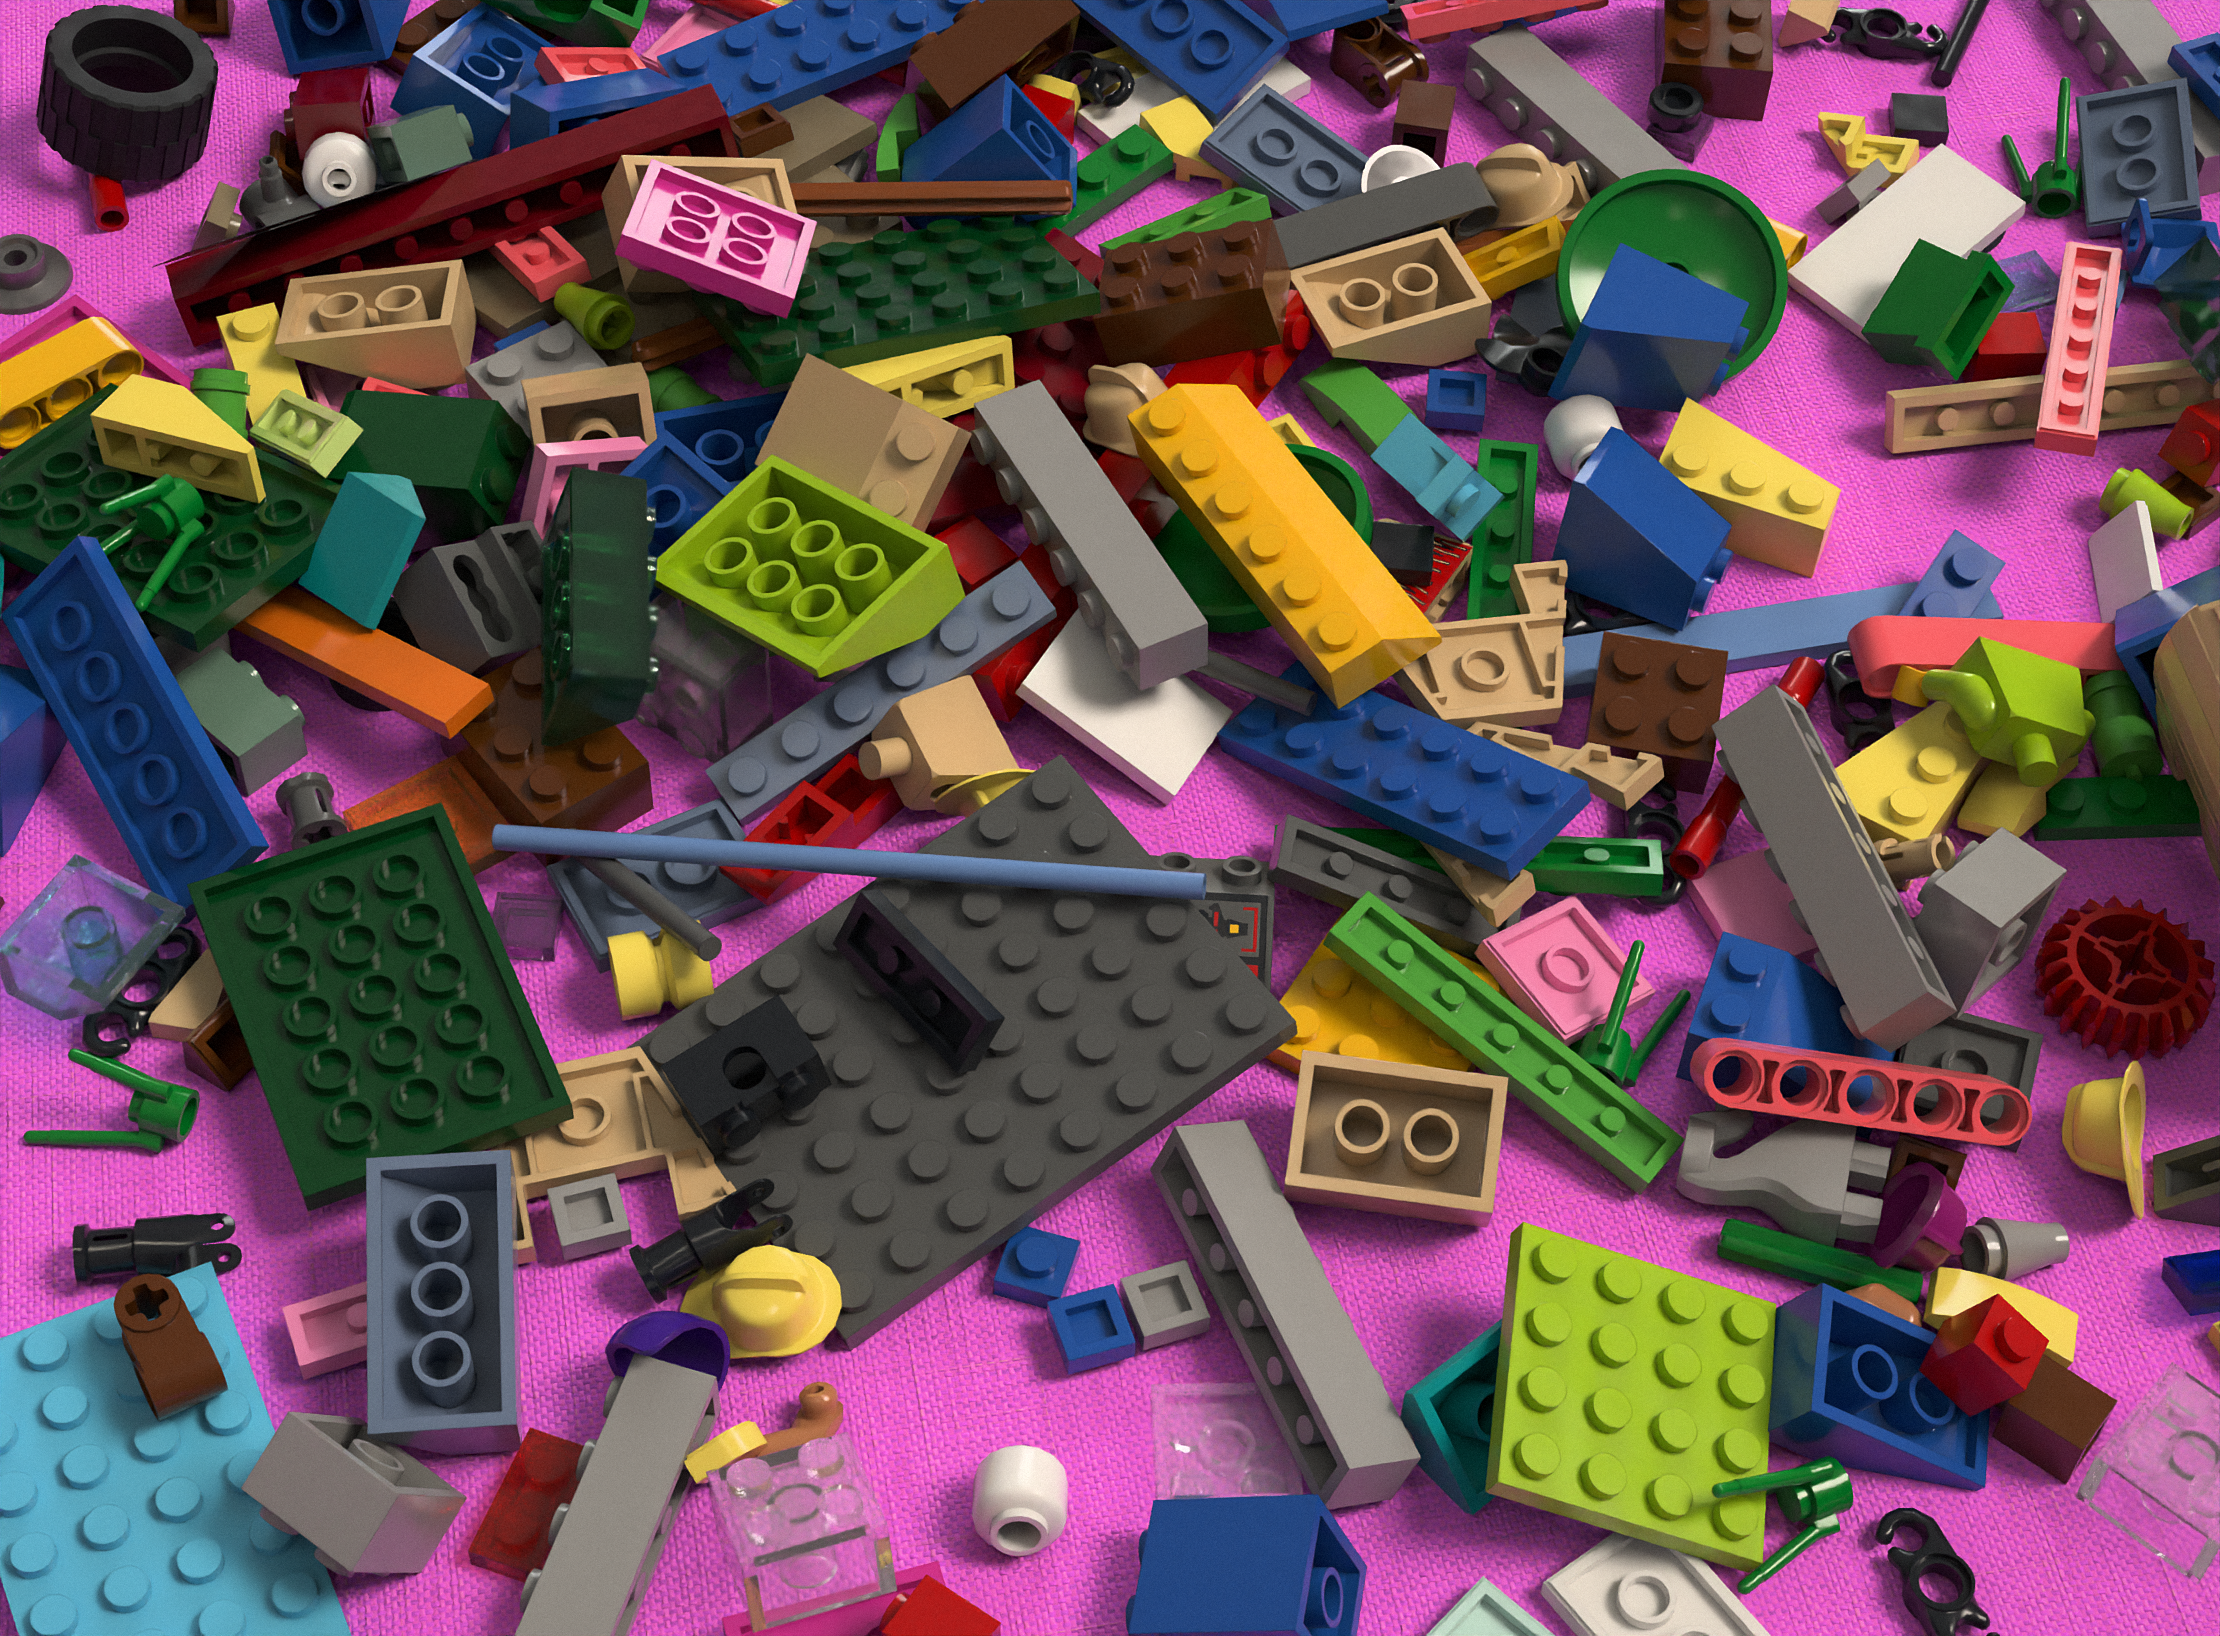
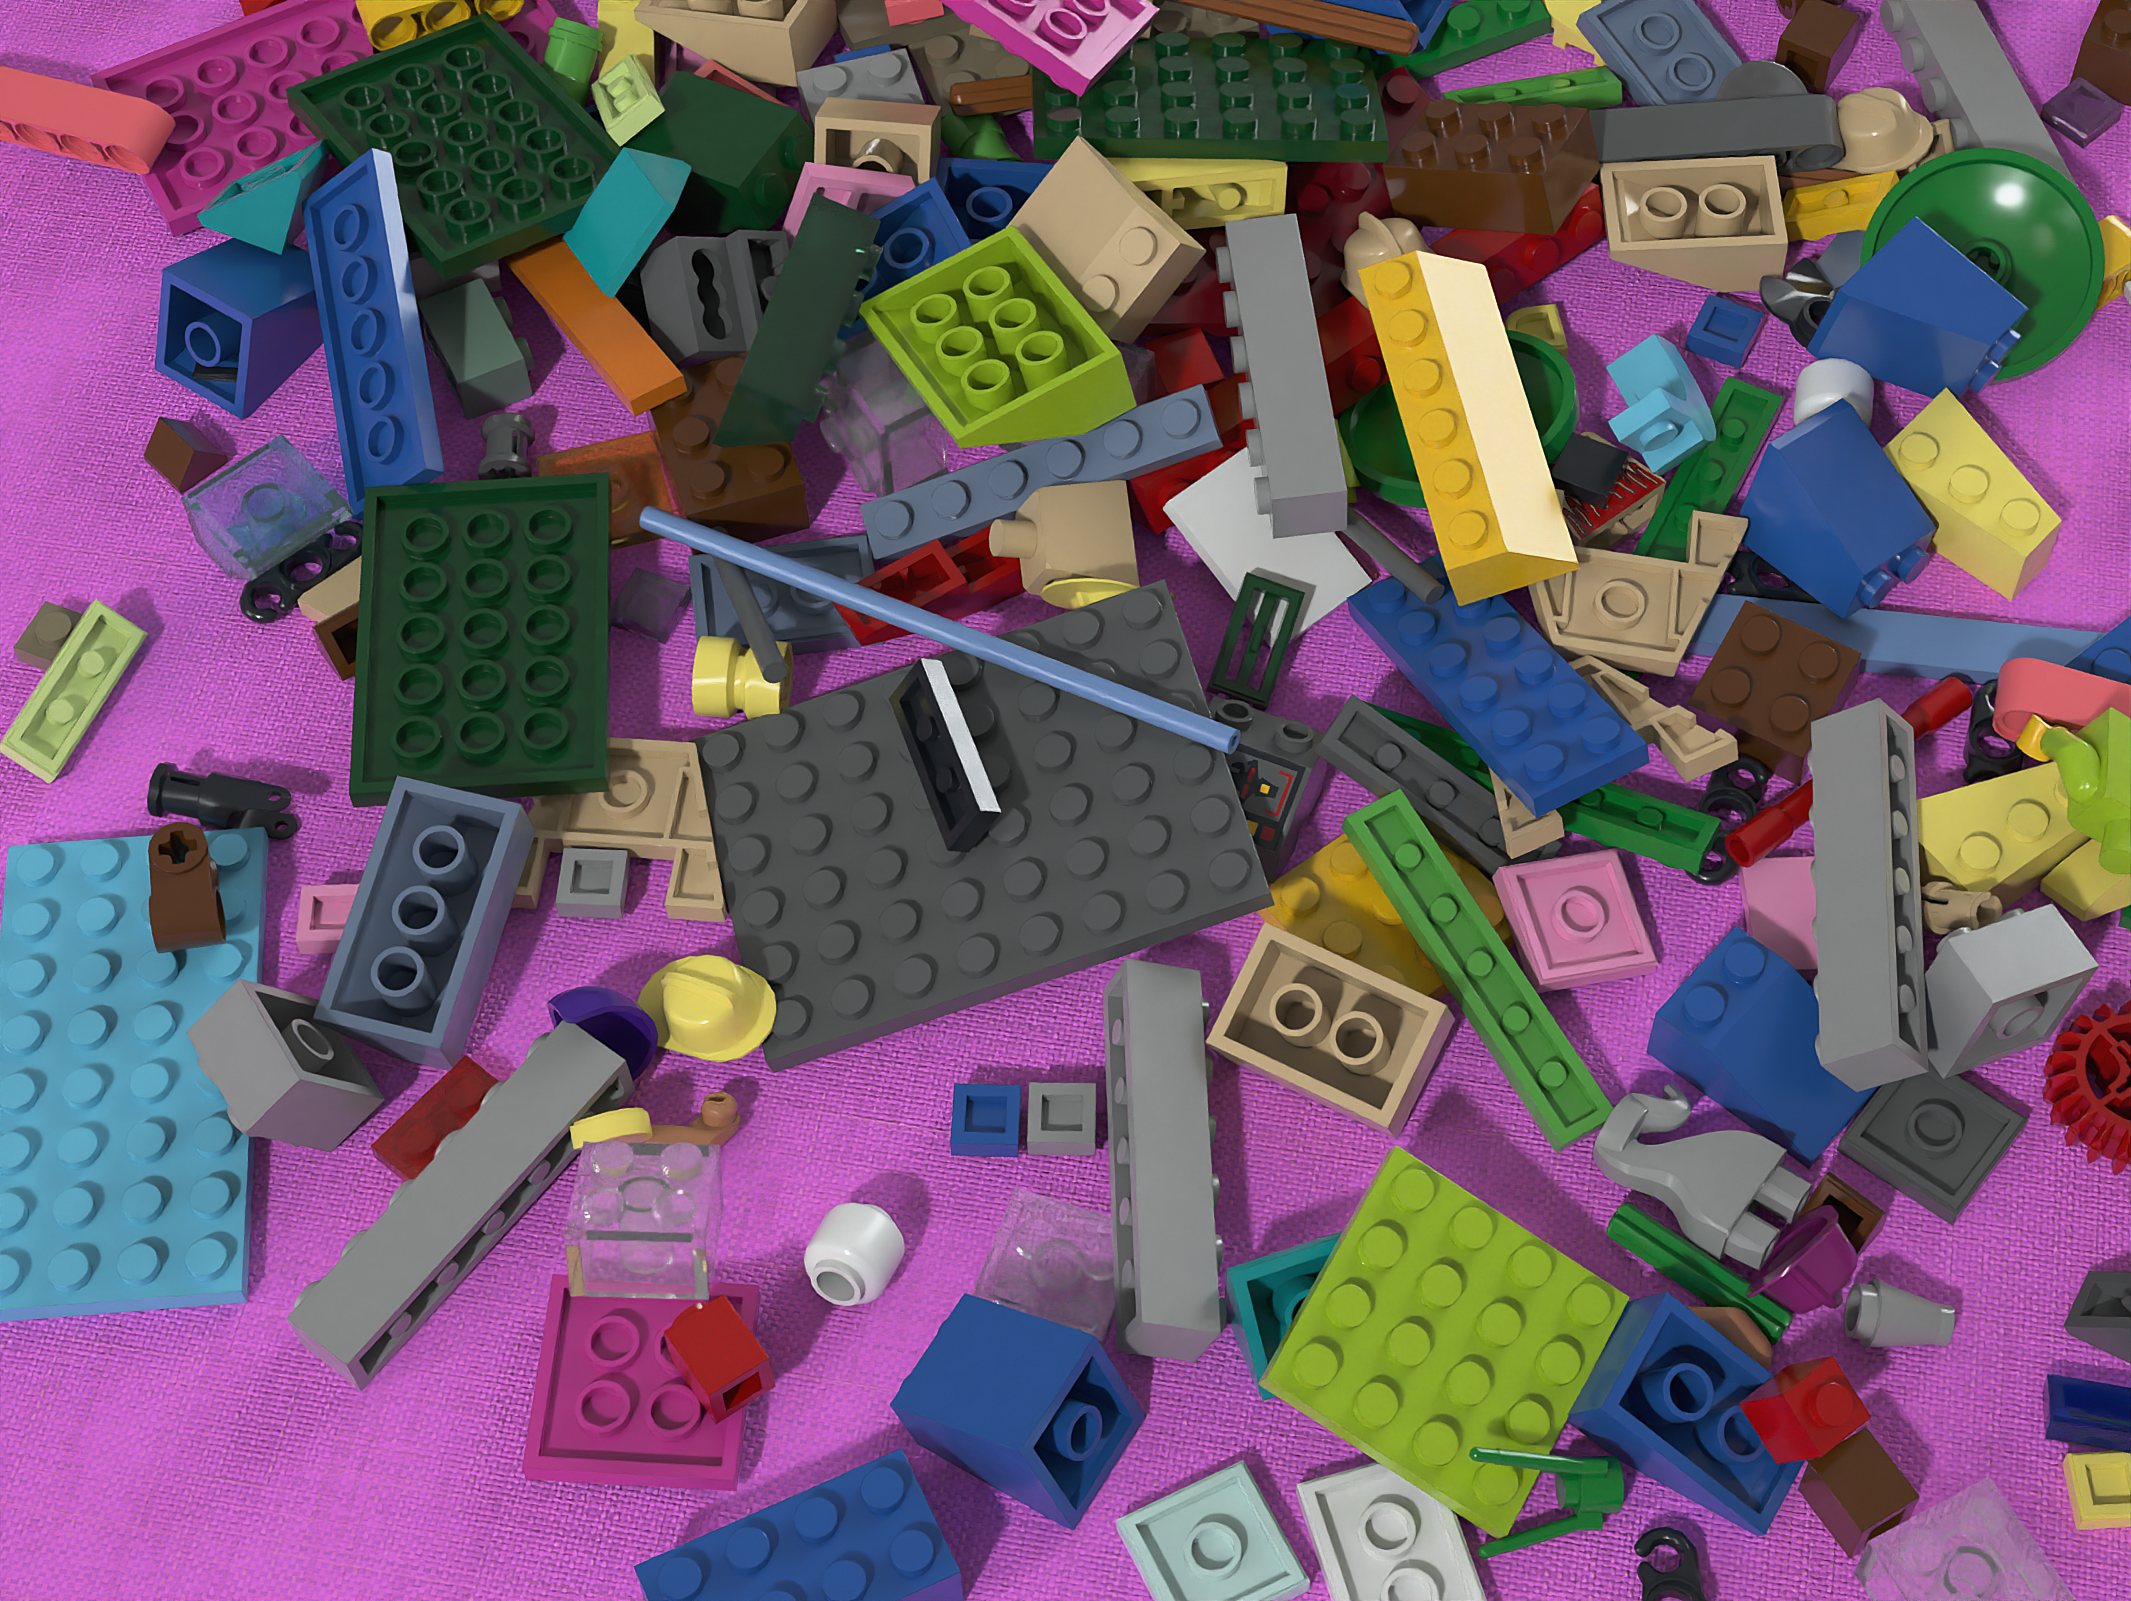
camera: 25 degrees right, 5 degrees up
green plant [23,1048,200,1153] -> none
light yellow slope [90,374,266,504] -> none
green plant [99,474,205,612] -> none
lime cone [554,282,635,350] -> none
black piece [629,1178,793,1304] -> none
black brick [660,994,832,1157] -> none
blue plate [993,1226,1081,1309] -> none
bright green slope [1298,357,1421,464] -> none
green plant [1570,940,1691,1089] -> none
black tile [1647,82,1704,133] -> none
coral beam [1690,1038,2032,1146] -> none
light yellow slope [1923,1267,2079,1368] -> none
light yellow piece [2062,1061,2146,1220] -> none
none -> dark green tile [1206,572,1305,712]

